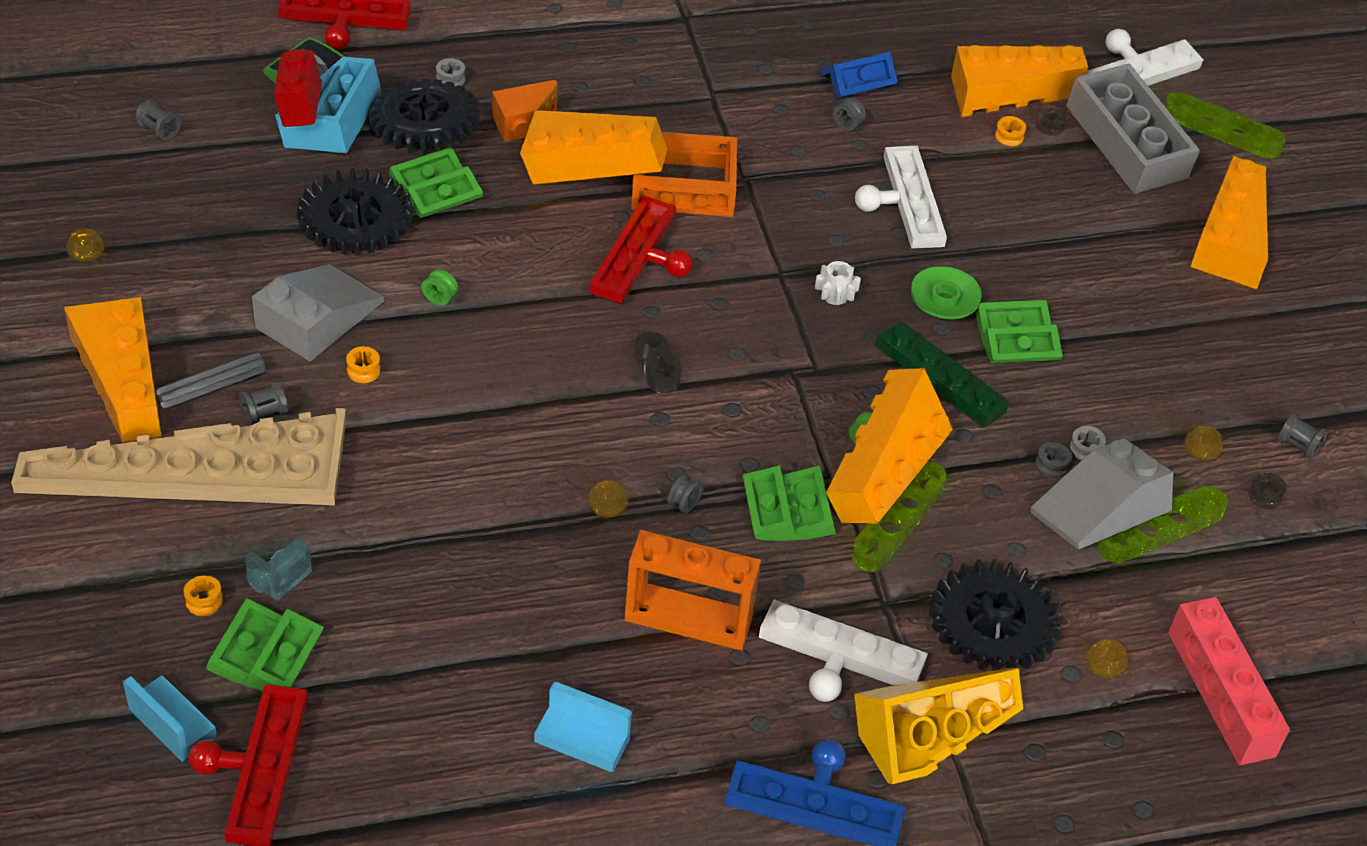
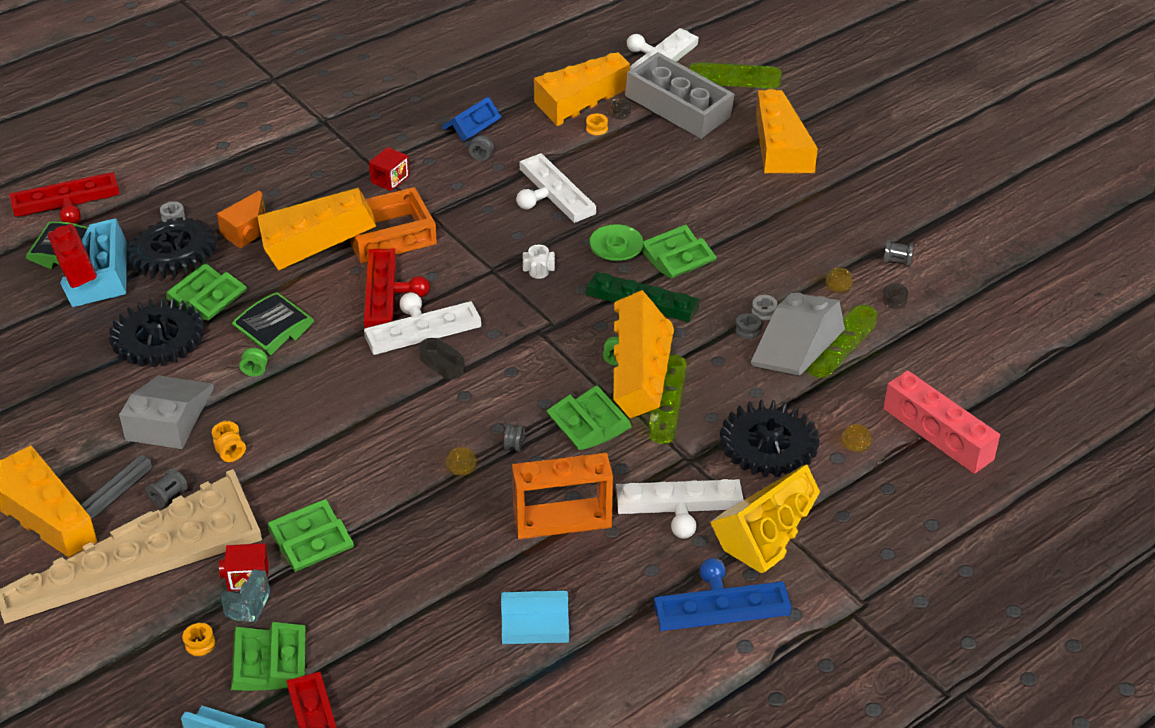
camera: 20 degrees left, 5 degrees down
none -> light orange bush [214,431,246,462]
none -> red brick [219,543,269,591]
none -> slope [232,292,314,356]
none -> bright green slope [268,499,354,572]
none -> white plate [364,292,481,355]
none -> red brick [369,147,410,191]

